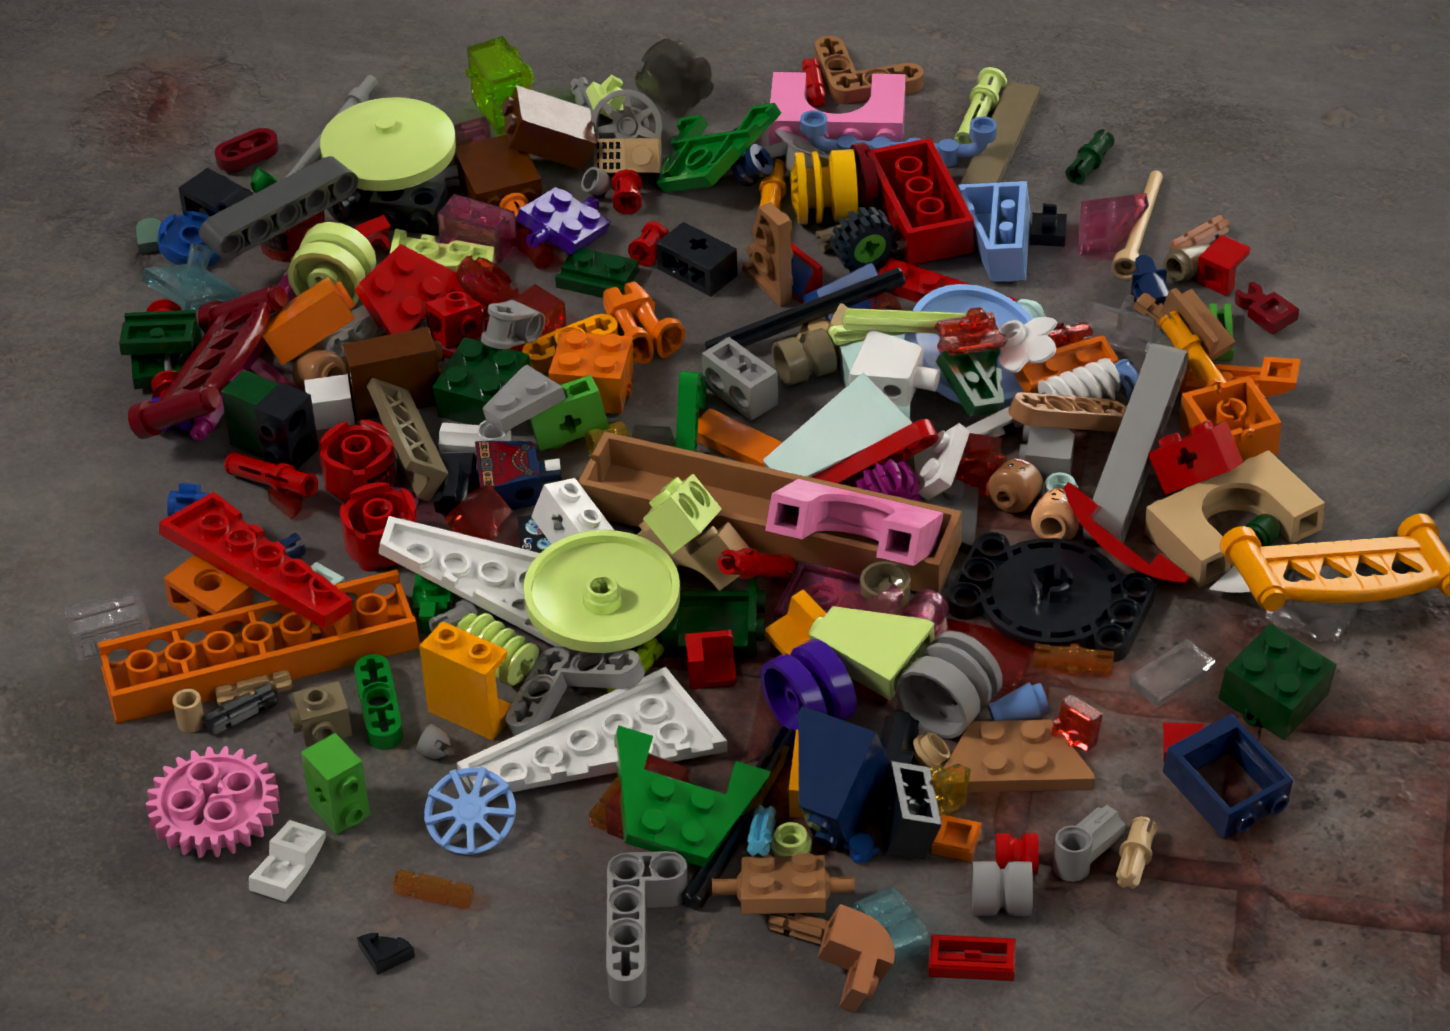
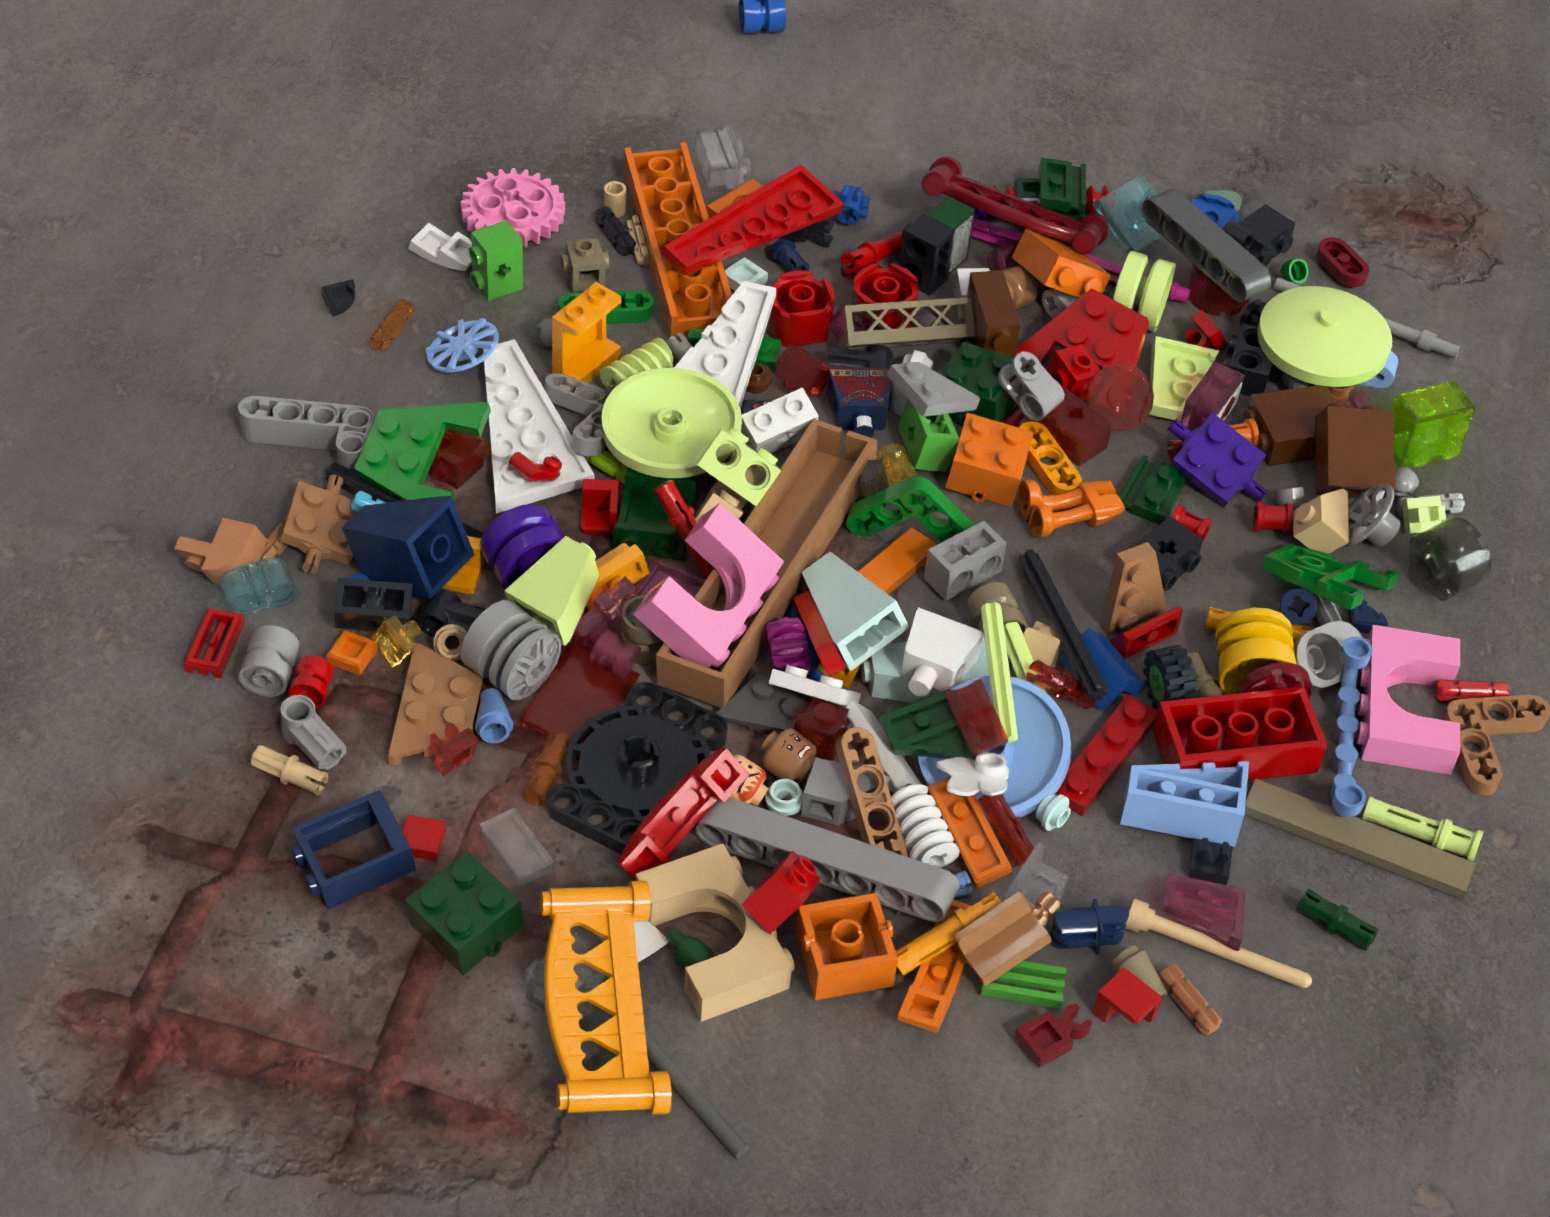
camera: 90 degrees right, 5 degrees up
none -> red arm [509,452,562,482]

